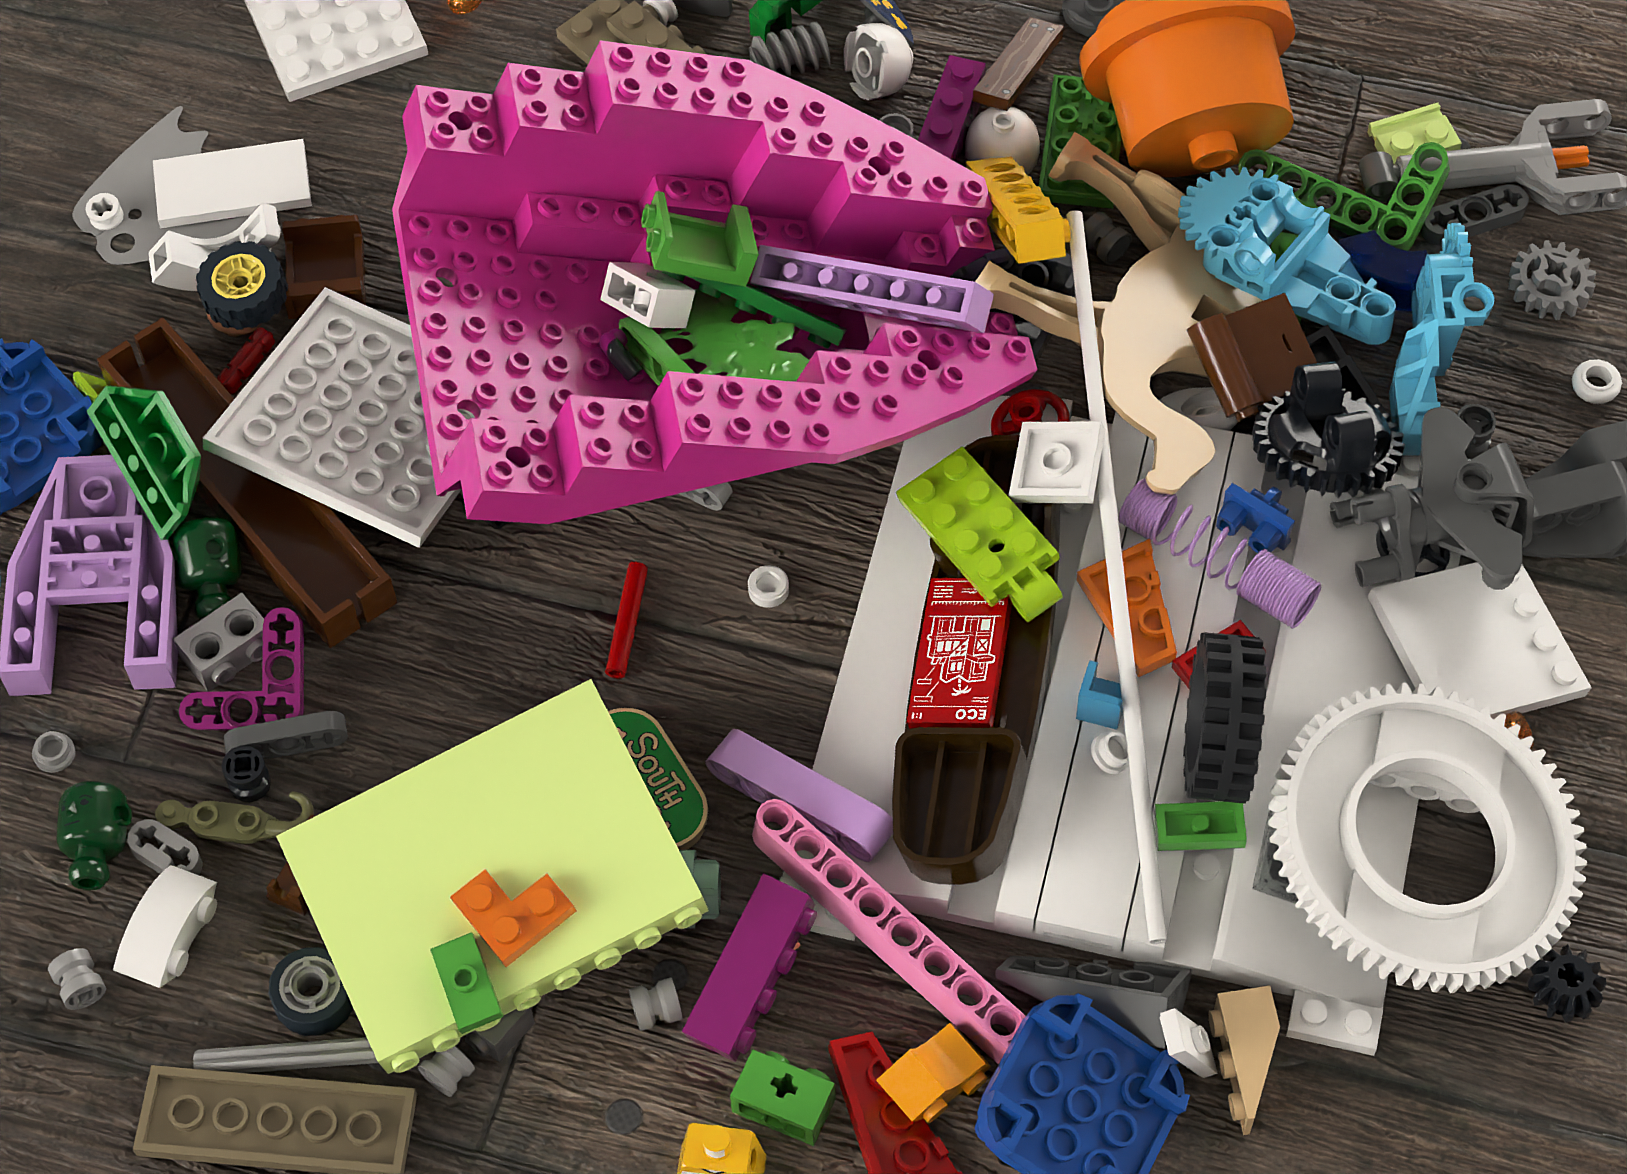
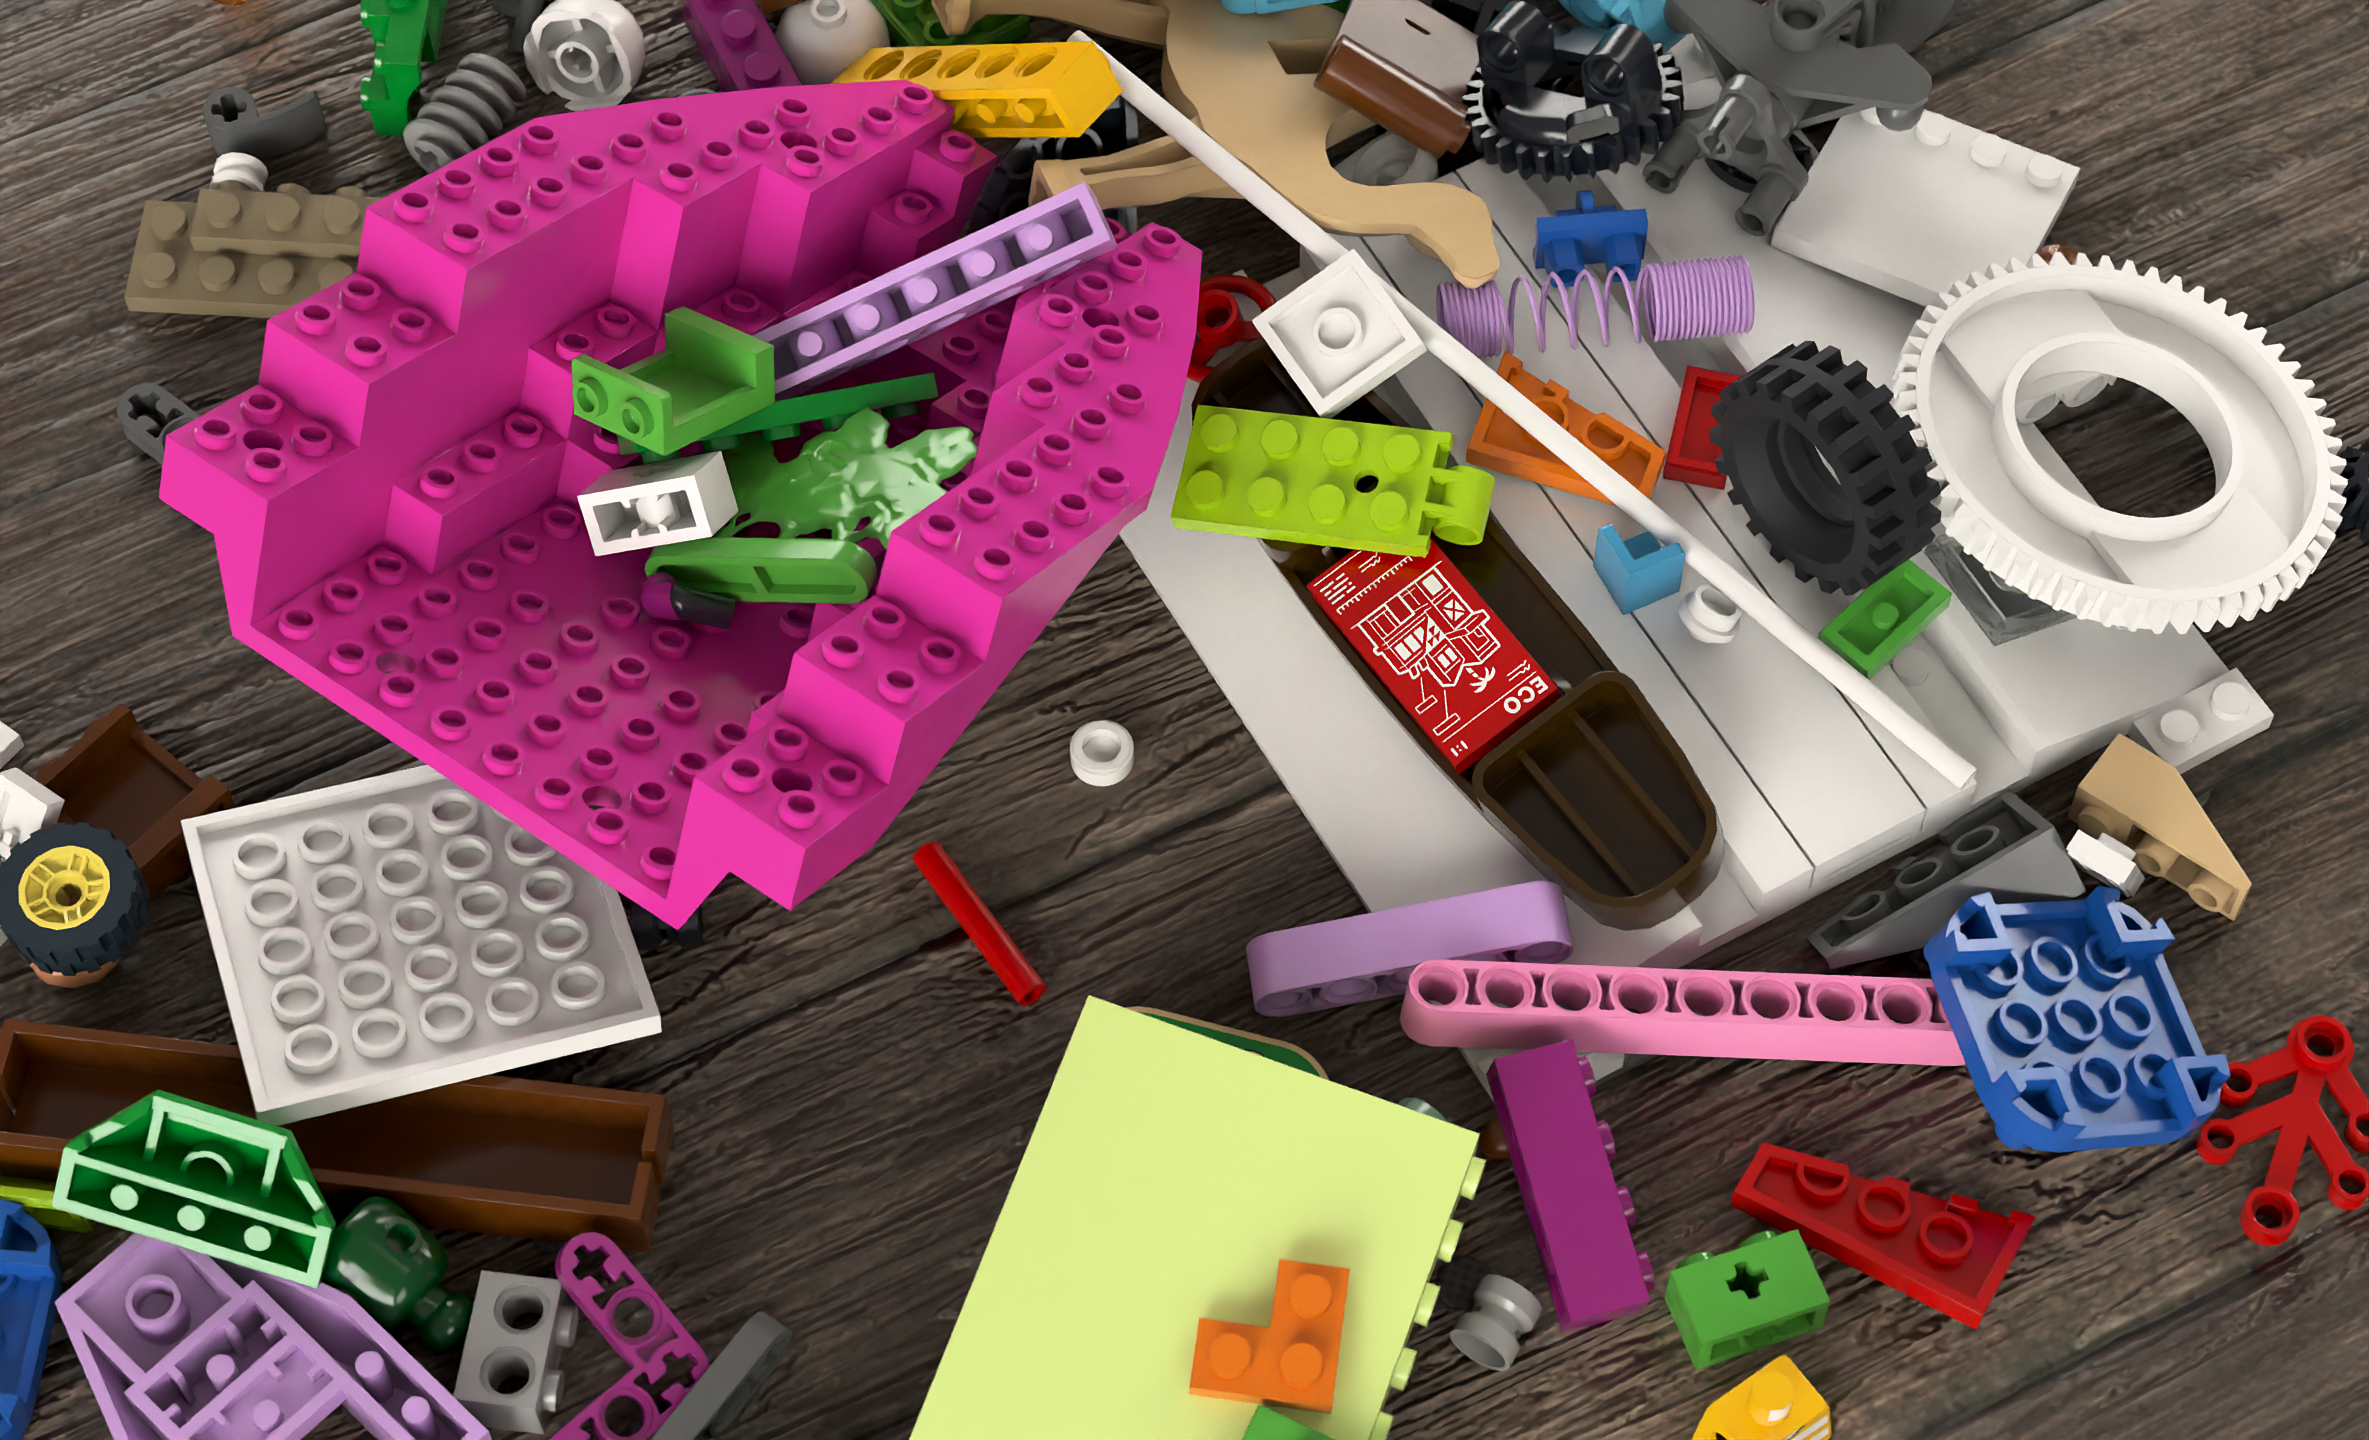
camera: 45 degrees left, 0 degrees up
red axle [217,327,275,394] -> none
light orange brick [876,1023,991,1124] -> none

